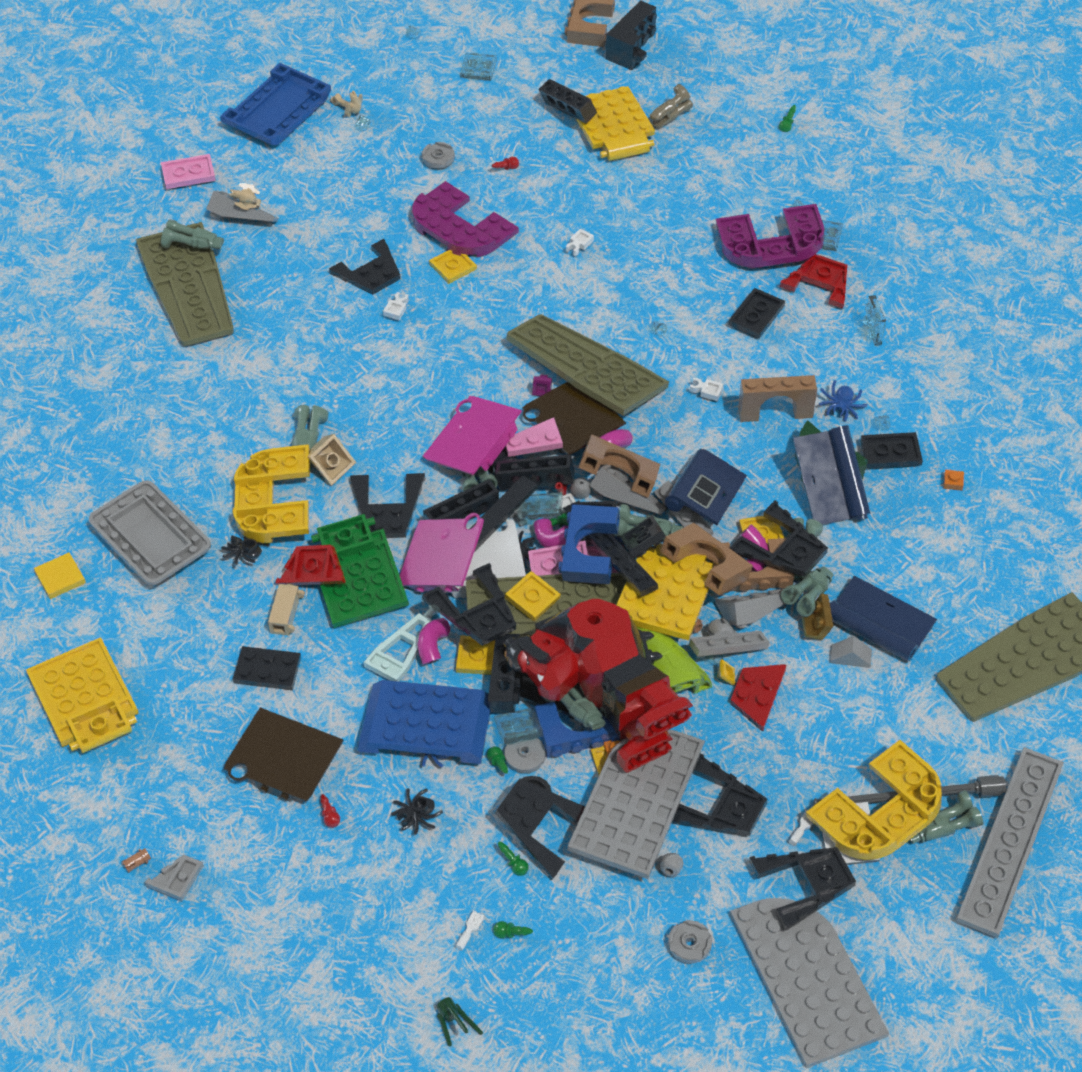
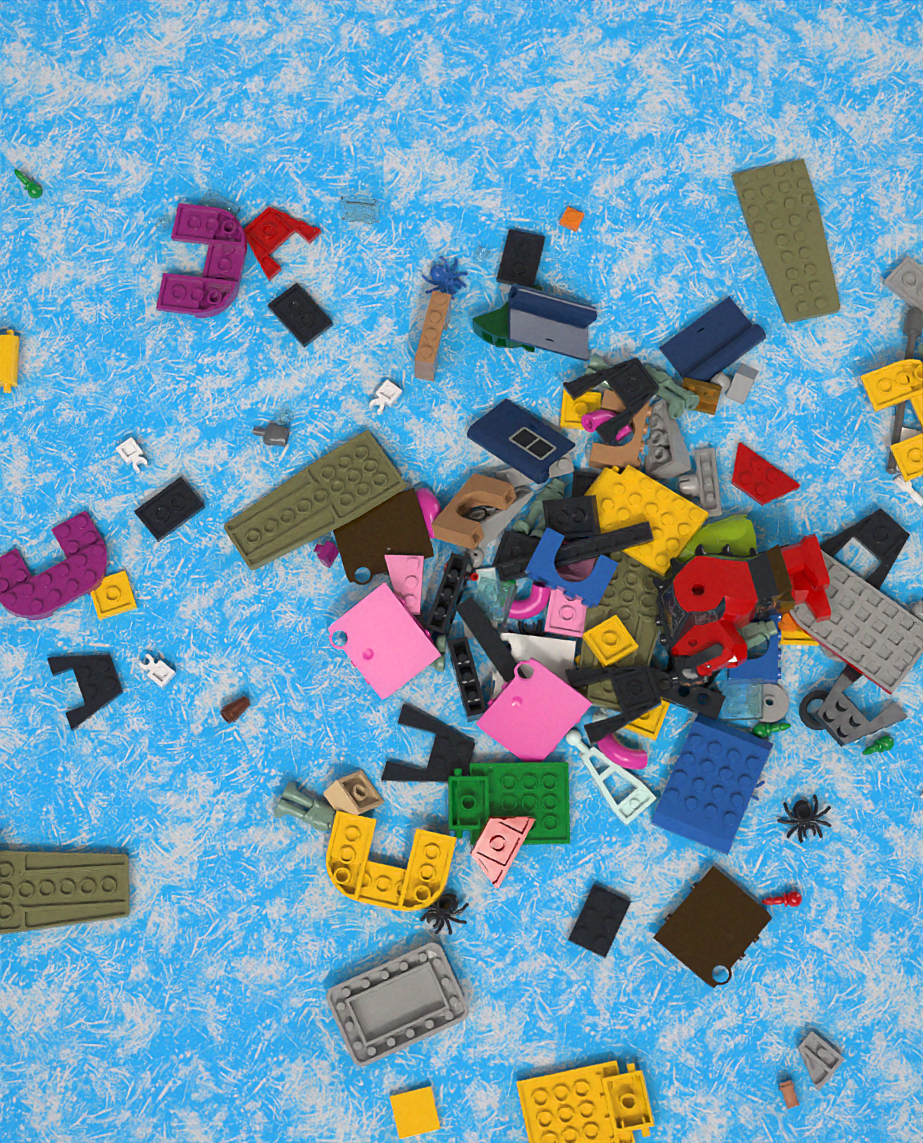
camera: 75 degrees left, 20 degrees up
tan brick [268,584,305,636] -> none
medium nougat arch [660,523,753,596] -> none
yellow slope [717,659,735,685] -> none
none -> black plate [134,477,205,542]
none -> copper cone [220,696,250,724]
none -> dark grey piece [253,423,290,447]
none -> light grey piece [710,371,731,394]

